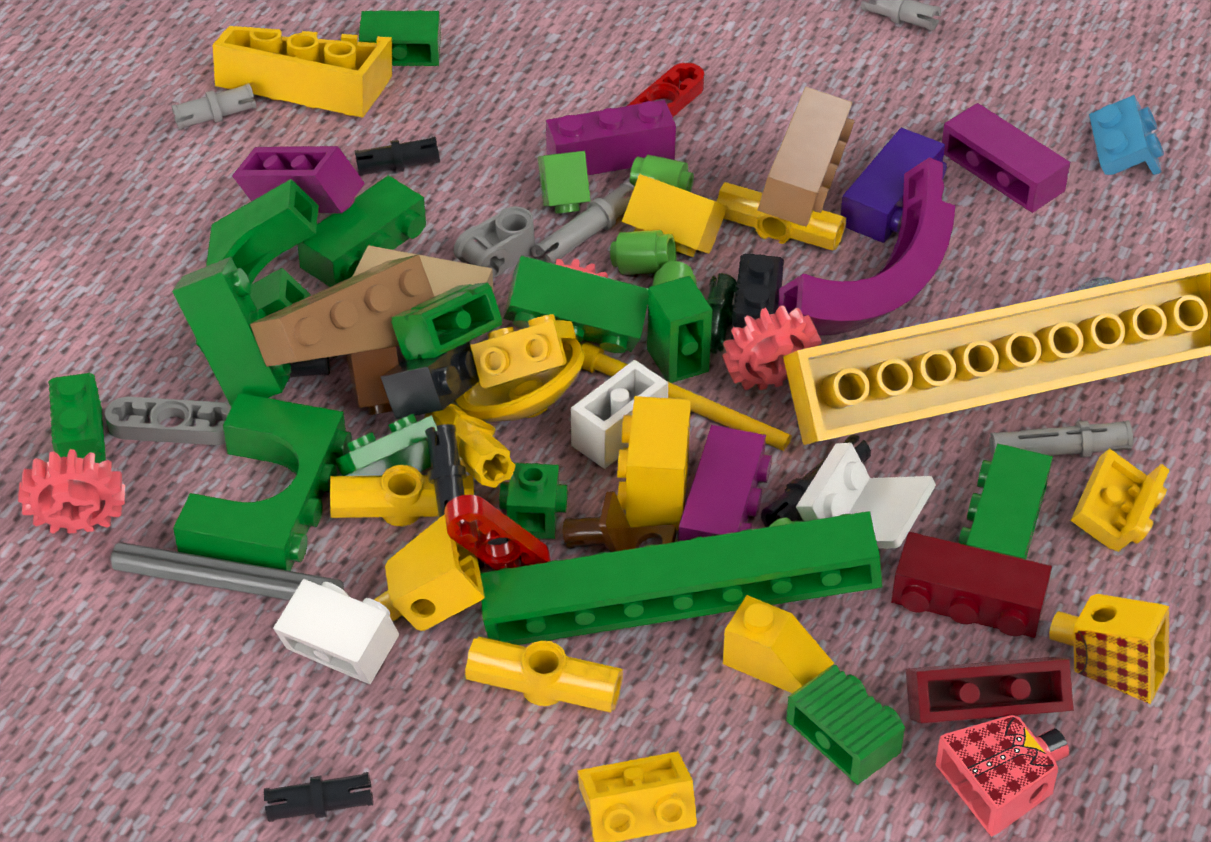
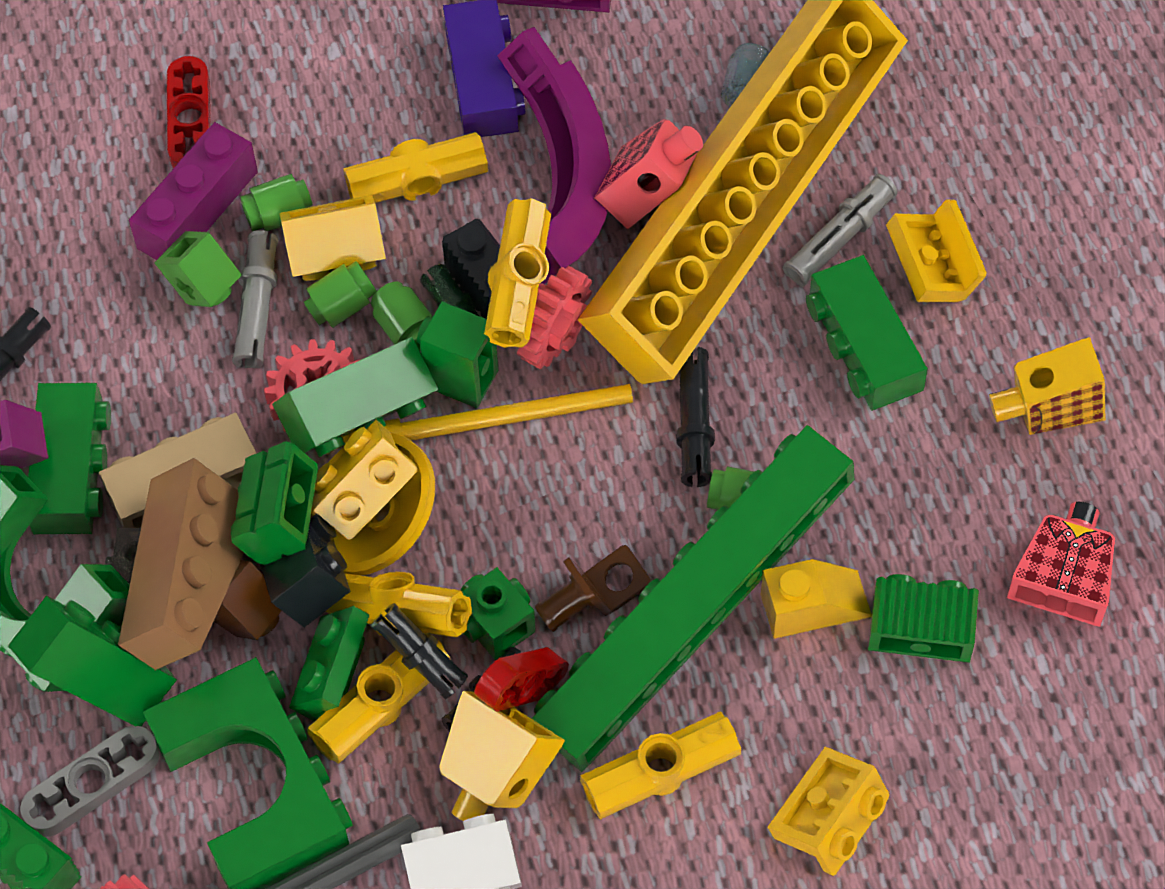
camera: 40 degrees left, 15 degrees up
light grey piece [453,206,535,278] -> none
white brick [571,360,668,469] -> none
yellow brick [617,396,691,530] -> none
magenta brick [678,425,772,541] -> none
wedge [757,86,855,227] -> none
white bracket [796,443,936,549] -> none
dark red brick [891,532,1052,638] -> none
dark red brick [905,657,1074,723] -> none
none -> yellow piece [484,198,551,348]
none -> coral torso [594,119,703,229]

